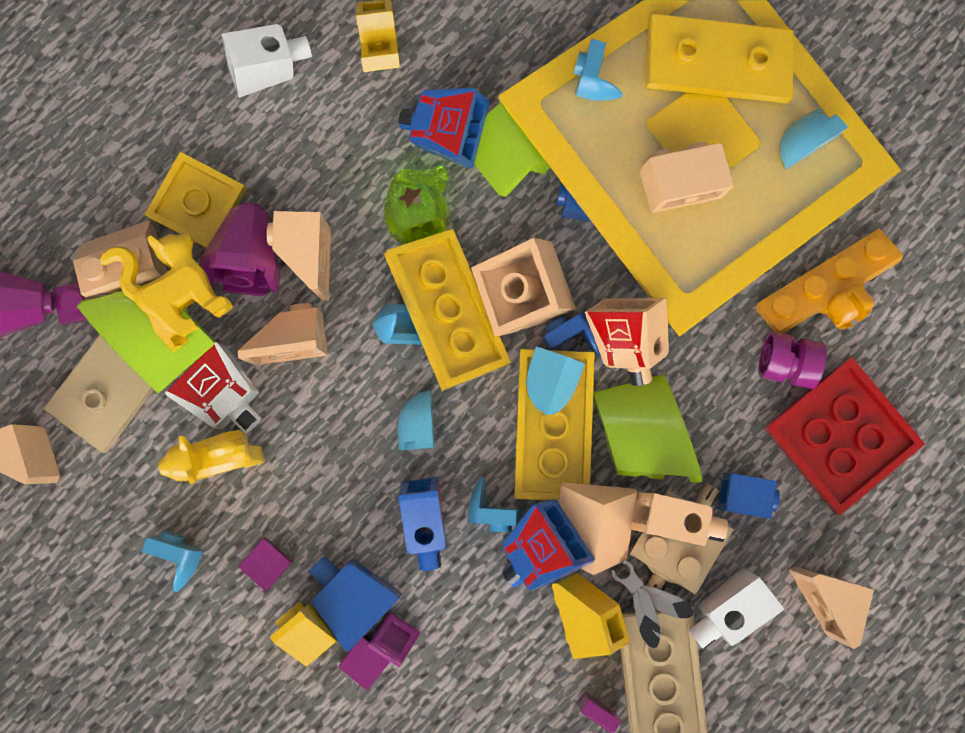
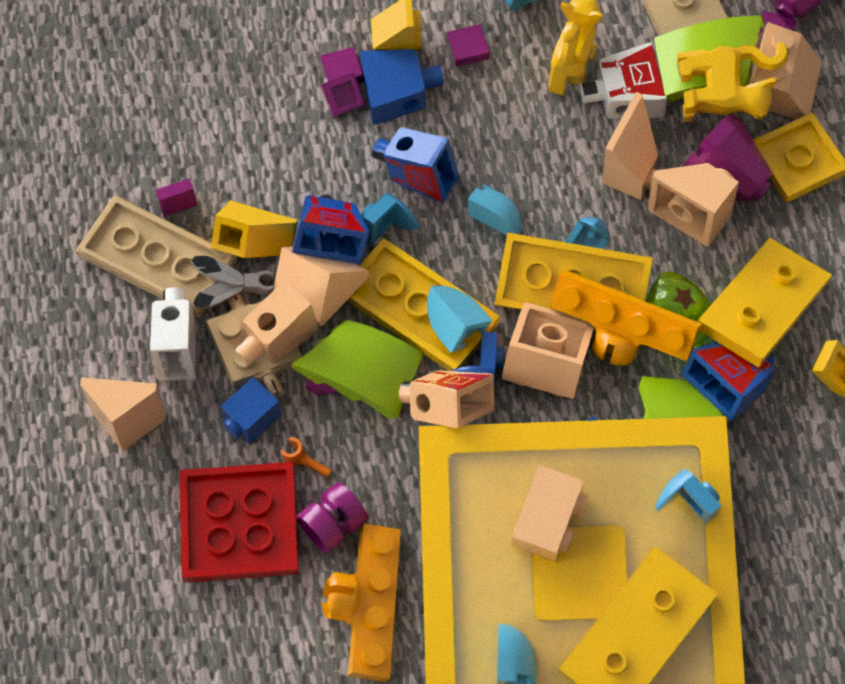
camera: 130 degrees right, 20 degrees down
none -> orange hand [280,437,332,478]
none -> light orange plate [550,270,702,366]
none -> yellow plate [697,238,832,368]

